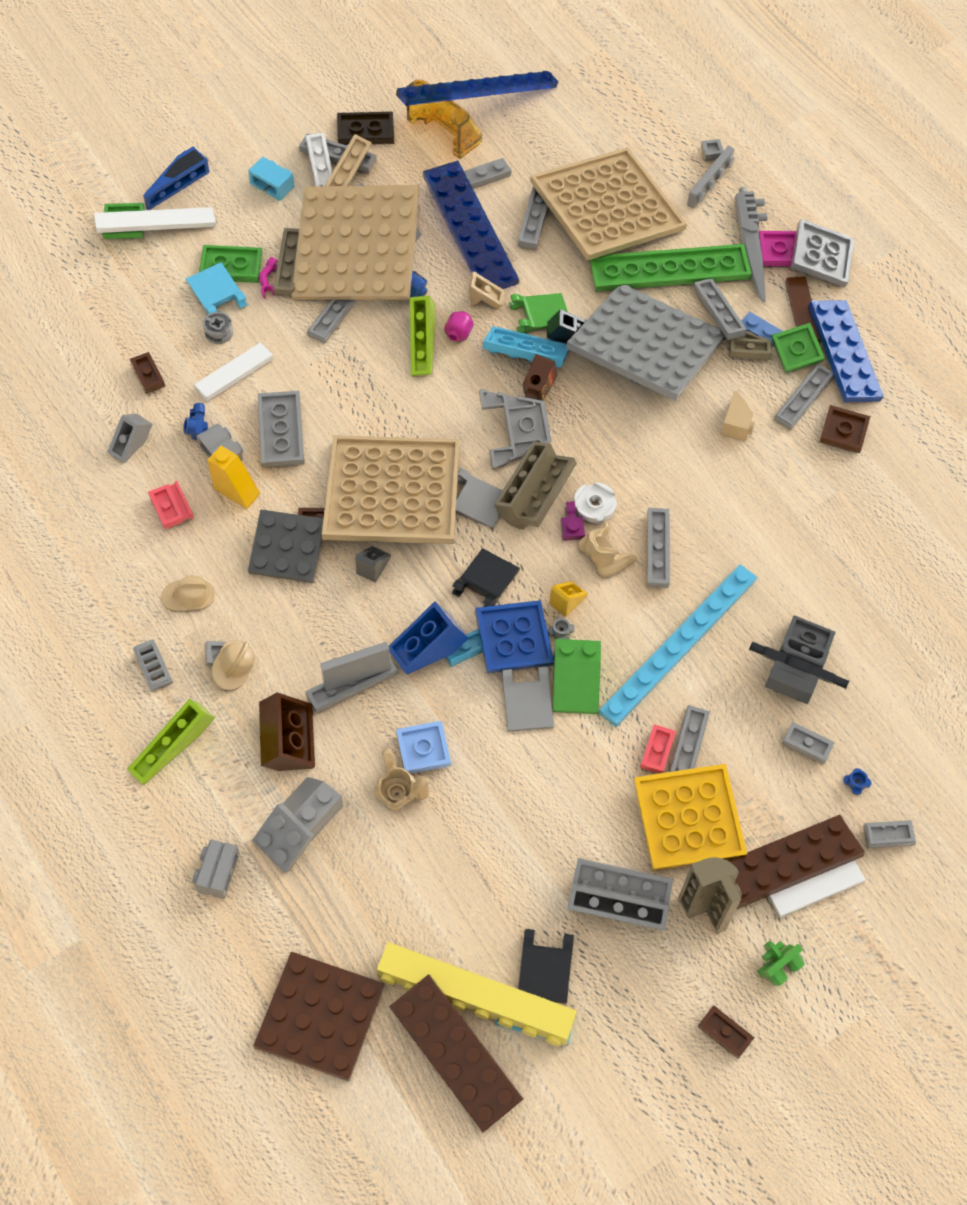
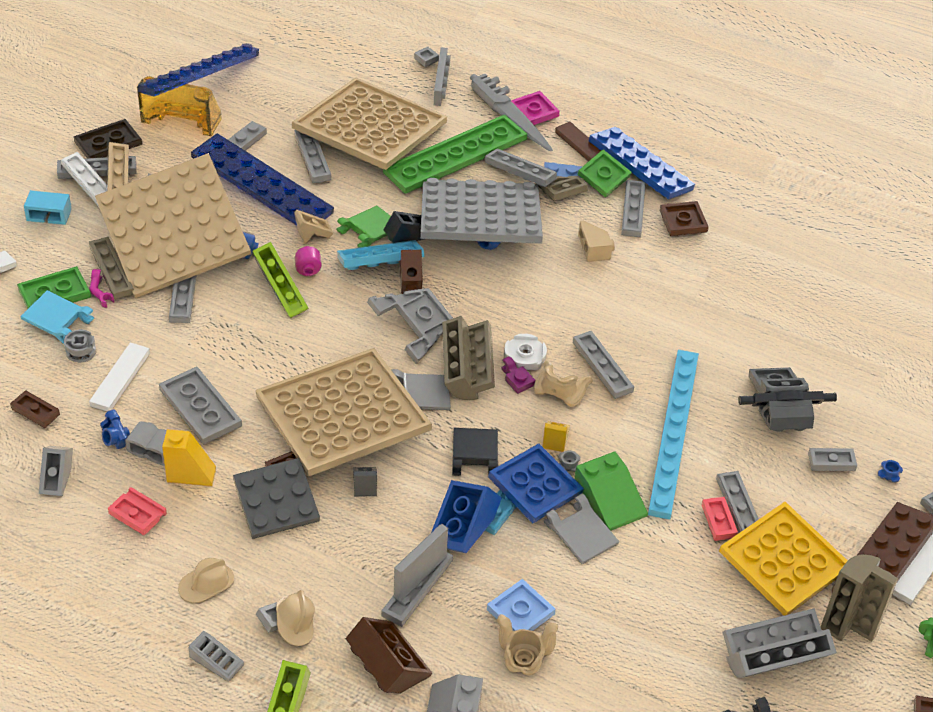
camera: 30 degrees left, 15 degrees down
light grey plate [791,219,854,287] -> none

